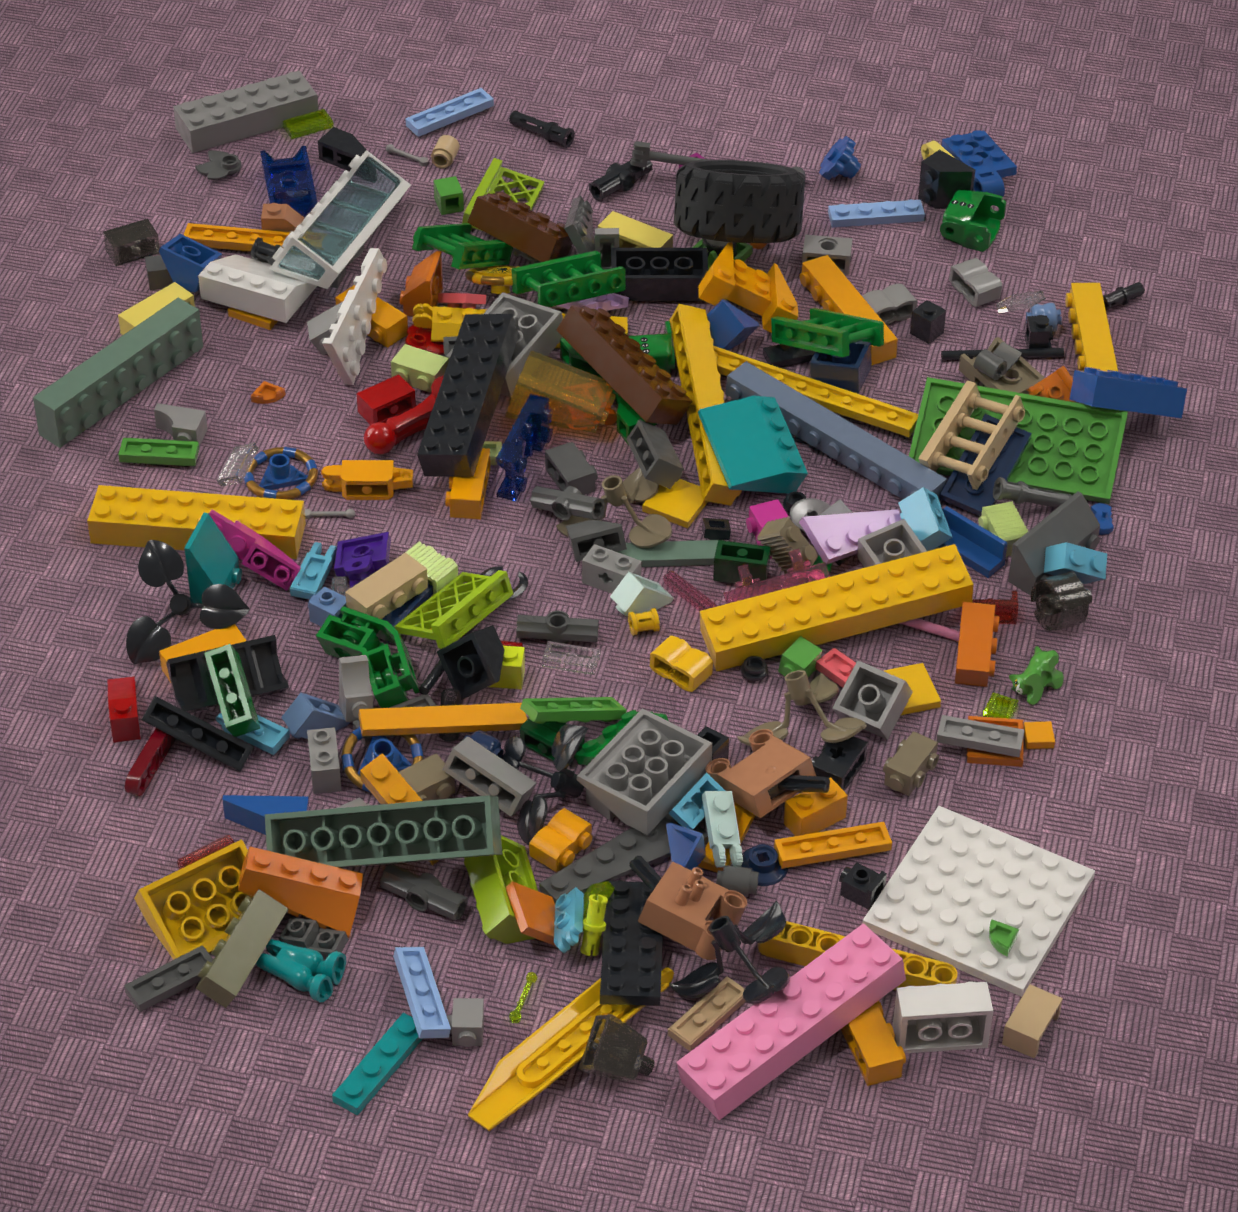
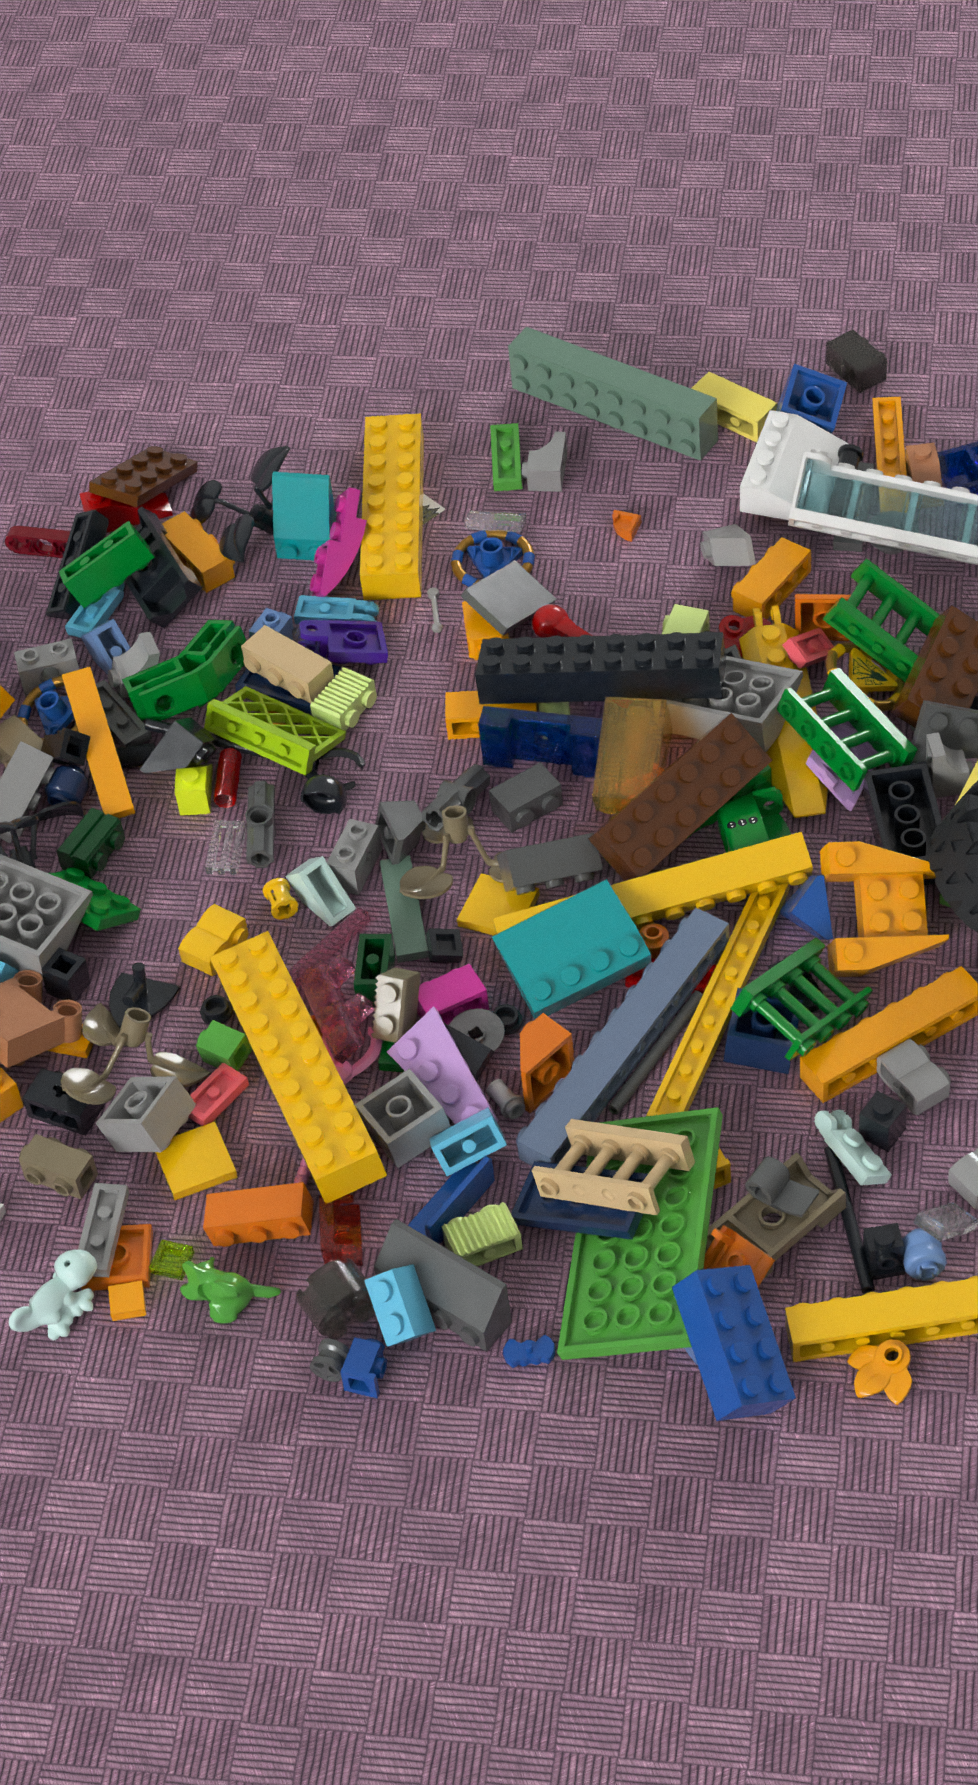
camera: 90 degrees right, 5 degrees up
white wing [322,248,387,385] -> none
red brick [356,374,416,425] -> none
bright green plate [520,697,627,724] -> none
dark grey pin [993,477,1071,508] -> none
none -> light aqua animal [8,1249,97,1340]
none -> black brick [41,728,91,766]
none -> reddish brown plate [89,446,198,507]
none -> black shield [109,962,180,1028]
none -> black hair [300,774,347,814]
none -> dark grey wheel [309,1338,349,1382]
none -> blue brick [340,1337,387,1399]
none -> tile [461,561,557,635]
none -> light grey pin [486,1079,525,1119]
none -> orange slope [520,1013,574,1113]
none -> light aqua hinge [814,1110,892,1185]
none -> light orange plate [847,1339,912,1405]

